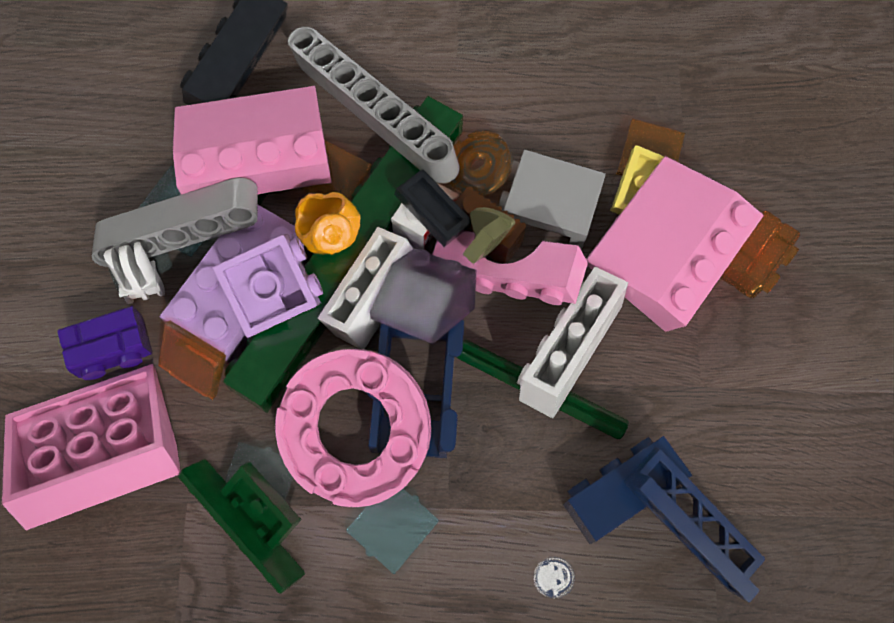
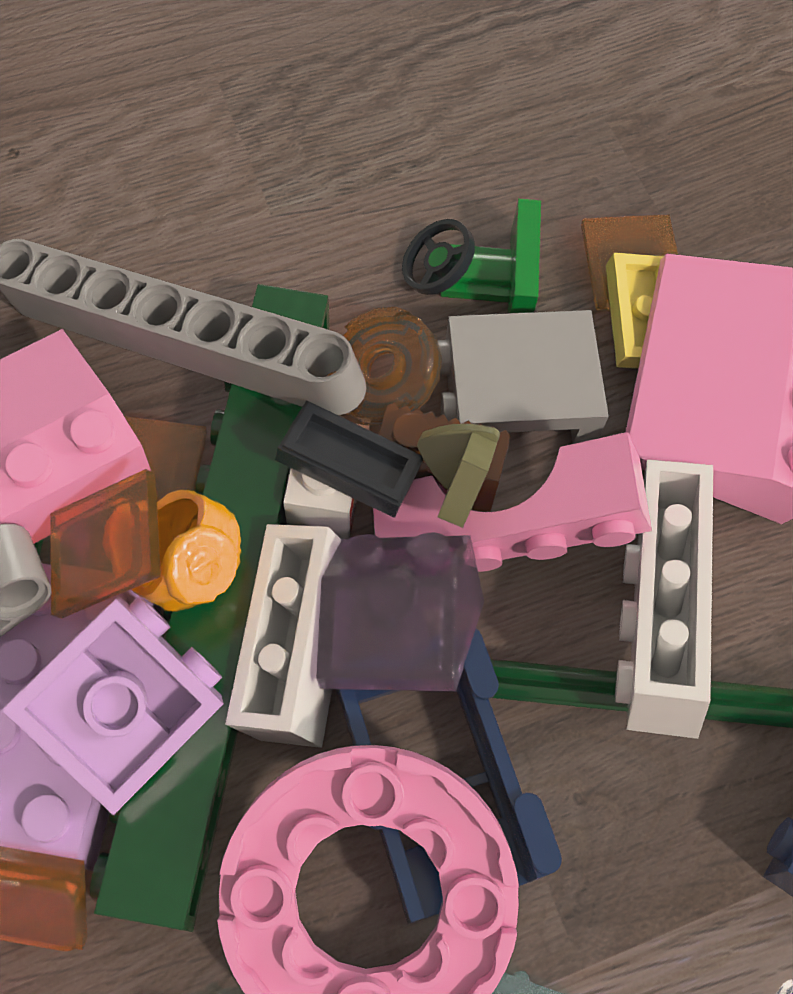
camera: 25 degrees left, 5 degrees down
none -> clear orange piece [50,469,161,619]
none -> green piece [402,198,541,314]

